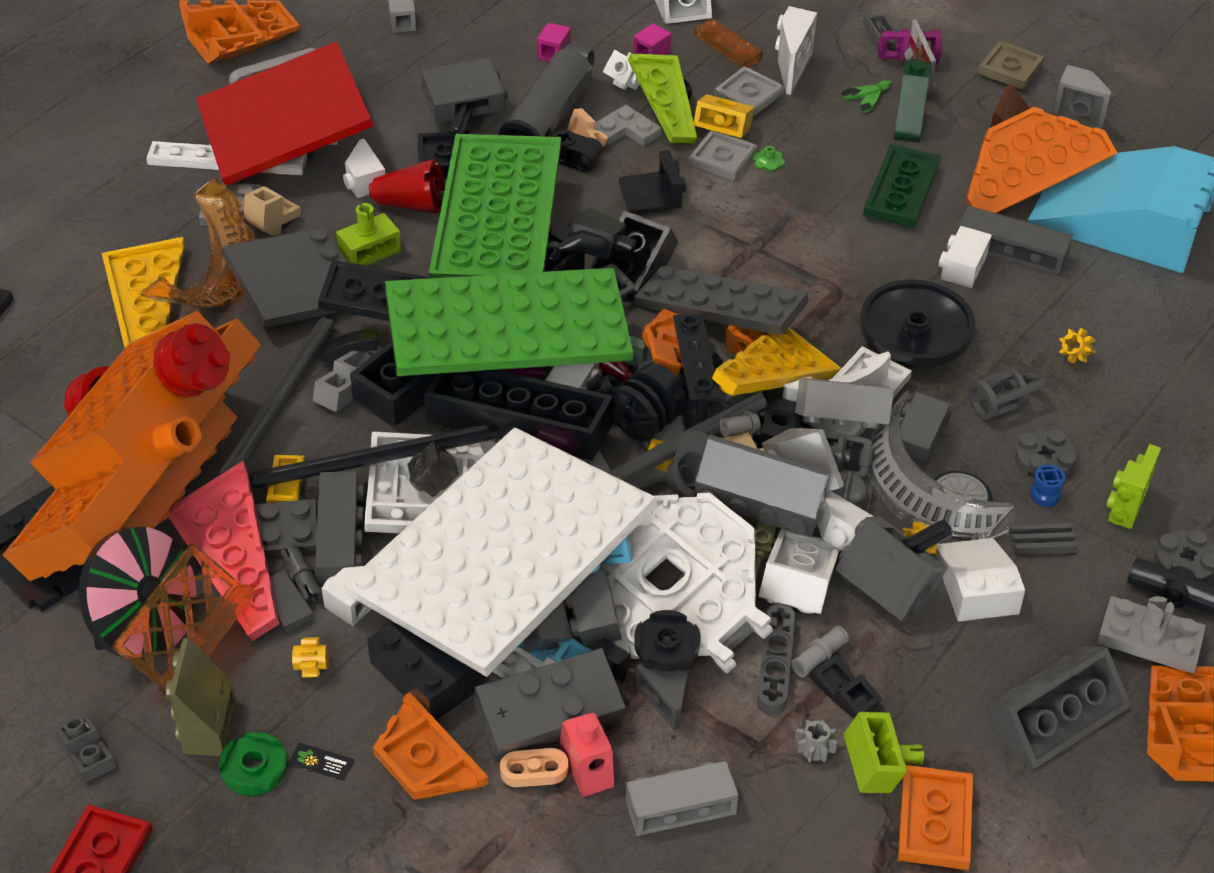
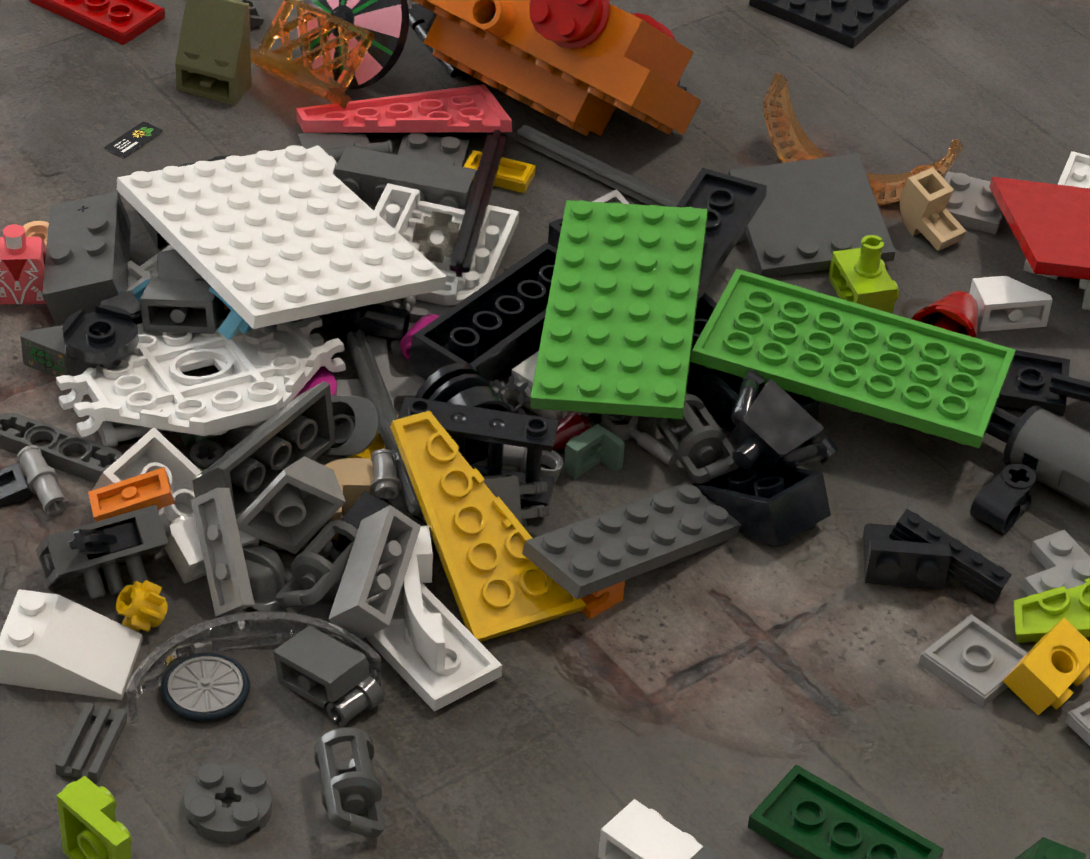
camera: 105 degrees right, 5 degrees down
yellow wing [102,237,185,348] -> none
green tile [218,732,288,796] -> none
yellow gear [292,637,329,678] -> none
orange wing [373,692,488,800] -> none
light nougat plate [567,108,608,147] -> none
orange plate [642,309,681,377] -> none
bright green plant [753,146,785,172] -> none
black dish [860,279,975,366] -> none
blue wheel [1030,464,1066,507] -> none
none -> orange plate [88,467,175,522]
none -> light grey plate [191,488,255,617]
none -> black piece [889,509,1012,604]

